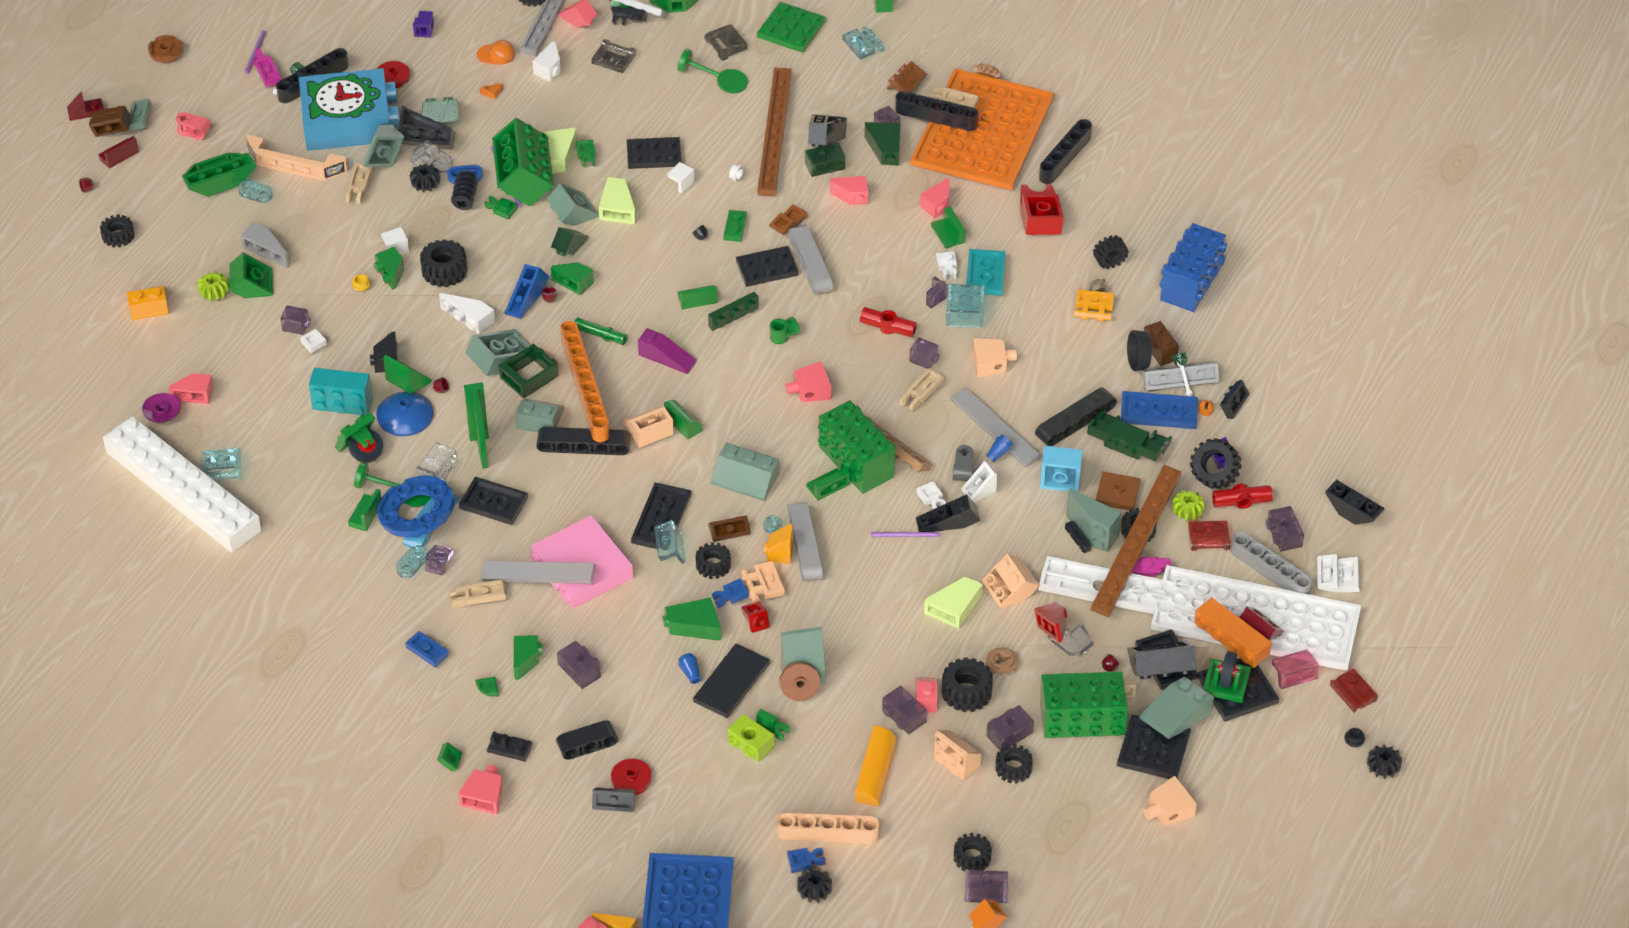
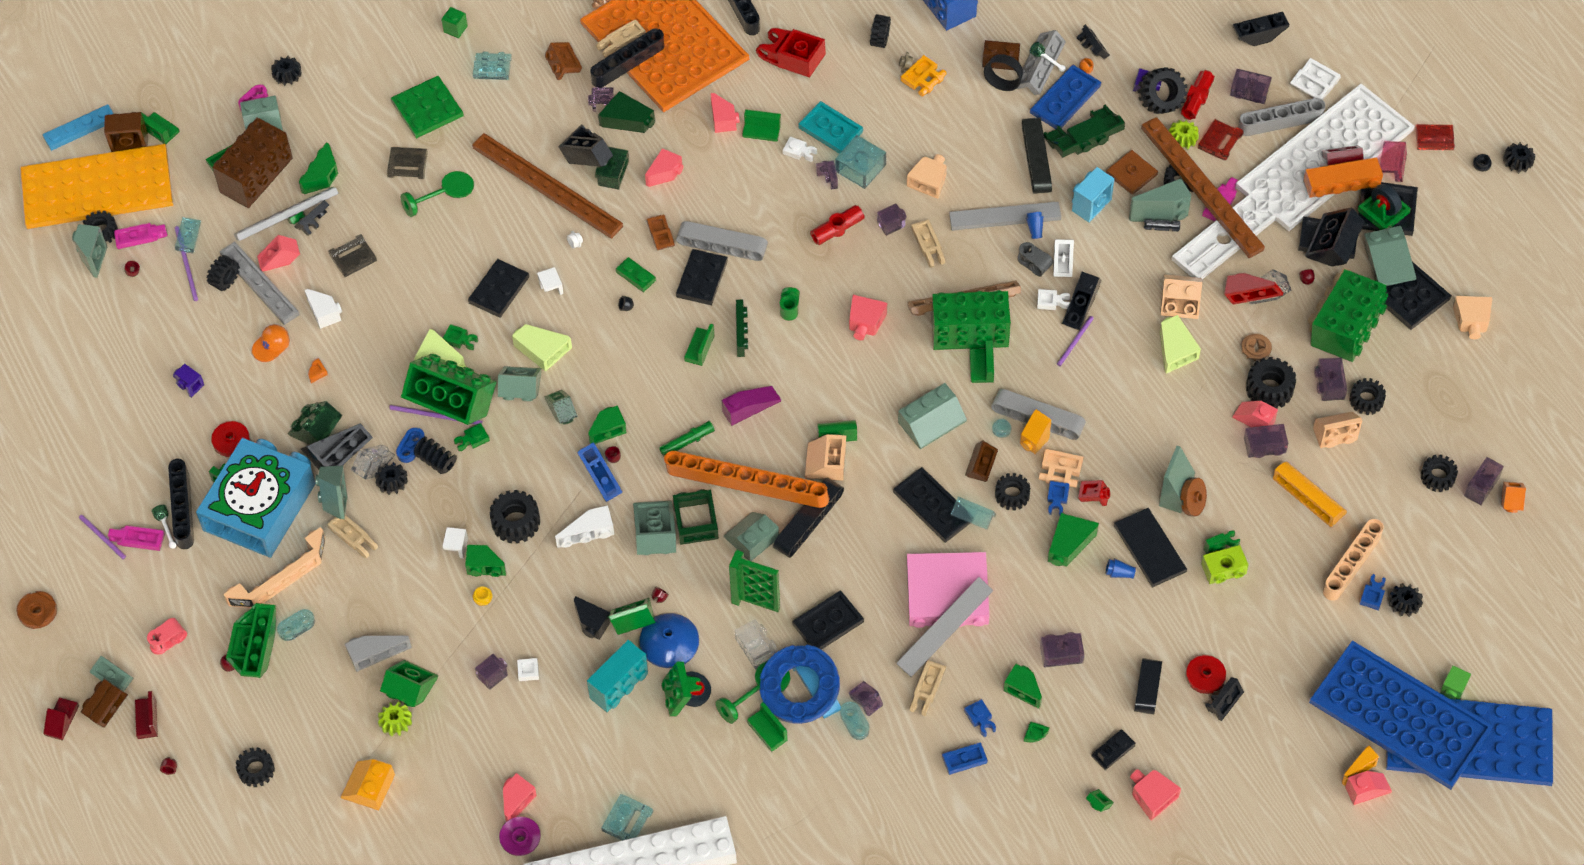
camera: 55 degrees left, 10 degrees up
none -> blue plate [964,699,996,737]

